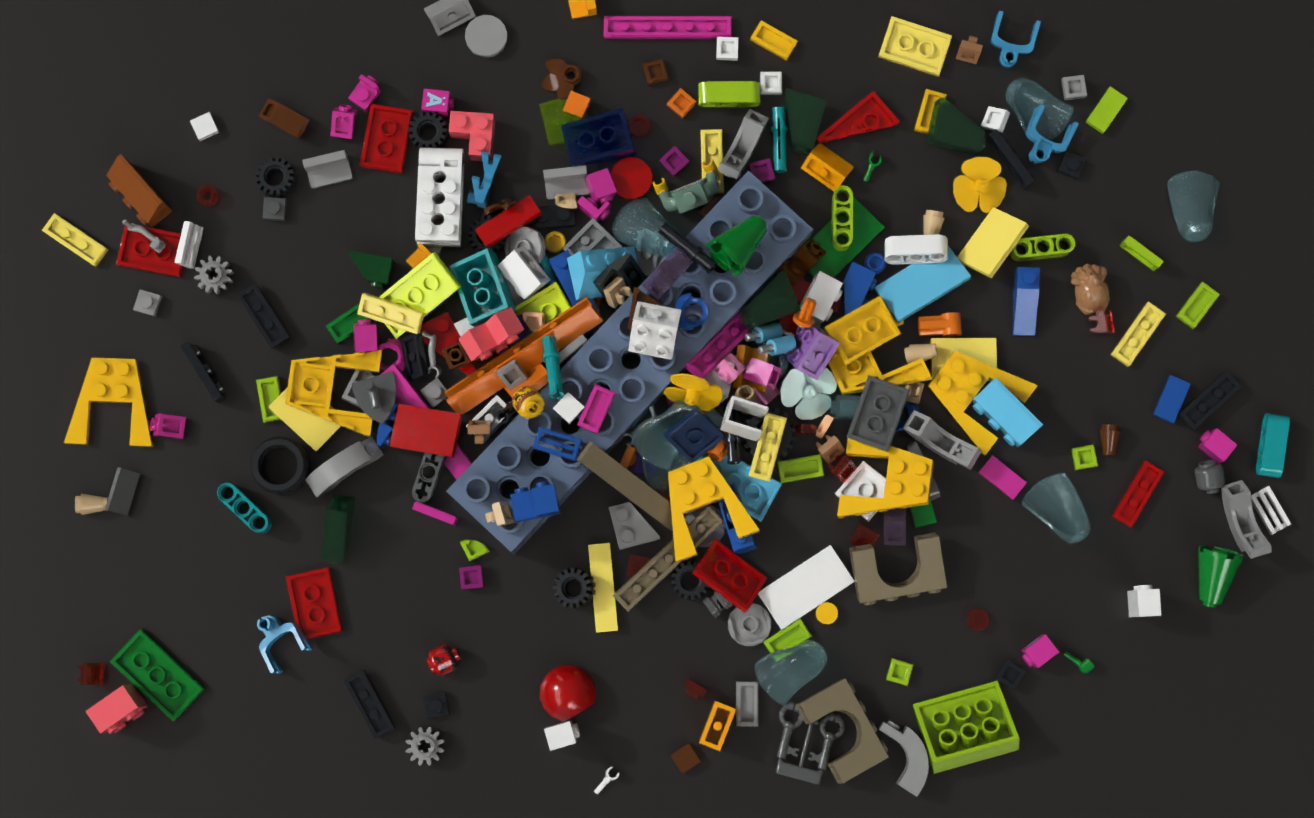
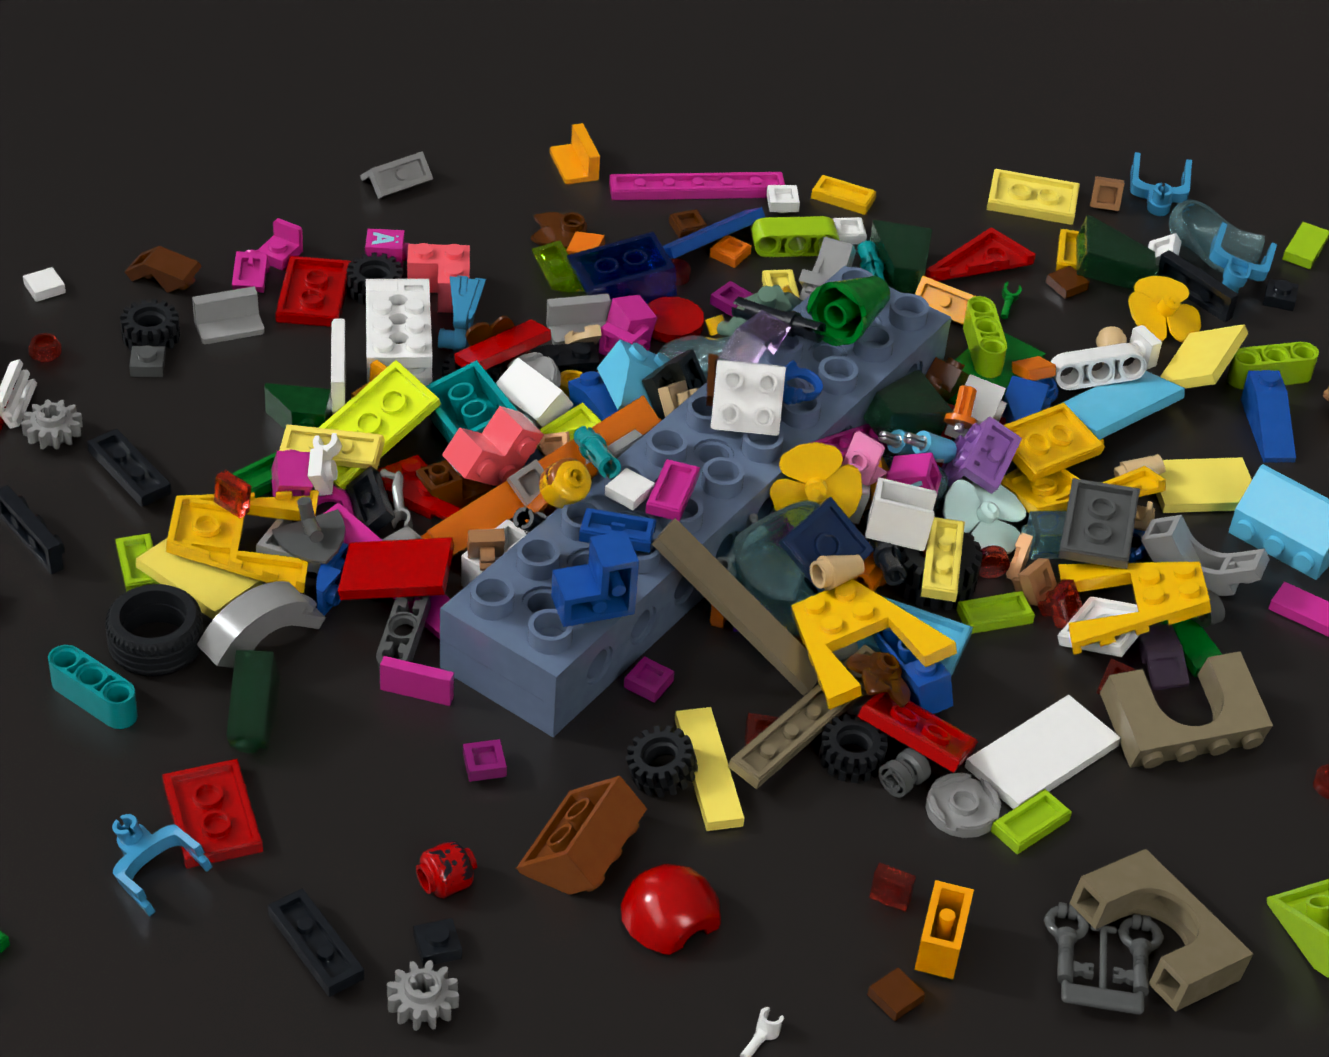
camera: 10 degrees left, 40 degrees down
lime tile [460,540,490,562] -> none
light grey tile [465,15,508,58] -> none
tan tile [485,501,515,526] -> none
white brick [544,720,580,751] -> none
light grey wing [609,502,660,550] -> none
light grey tile [736,682,758,727] -> none
clear light blue hair [754,640,828,706] -> none
yellow tile [815,602,838,624] -> none
light grey arch [877,721,929,797] -> none
lime tile [886,658,914,686] -> none
orange piece [918,312,962,337] -> none
yellow wing [928,351,1037,455] -> none
light grey plate [1061,75,1087,100] -> none
none -> clear red plate [214,469,252,518]
none -> white plate [308,433,342,496]
none -> white tile [331,319,346,415]
none -> dark orange slope [516,775,647,895]
none -> magenta plate [624,656,675,703]
none -> blue tile [654,207,765,261]
none -> tan cone [810,554,865,590]
none -> reddish brown plate [846,652,911,708]
none -> orange tile [1012,356,1056,381]
none -> reddish brown tile [1046,266,1089,299]
none -> white plate [1129,325,1162,370]

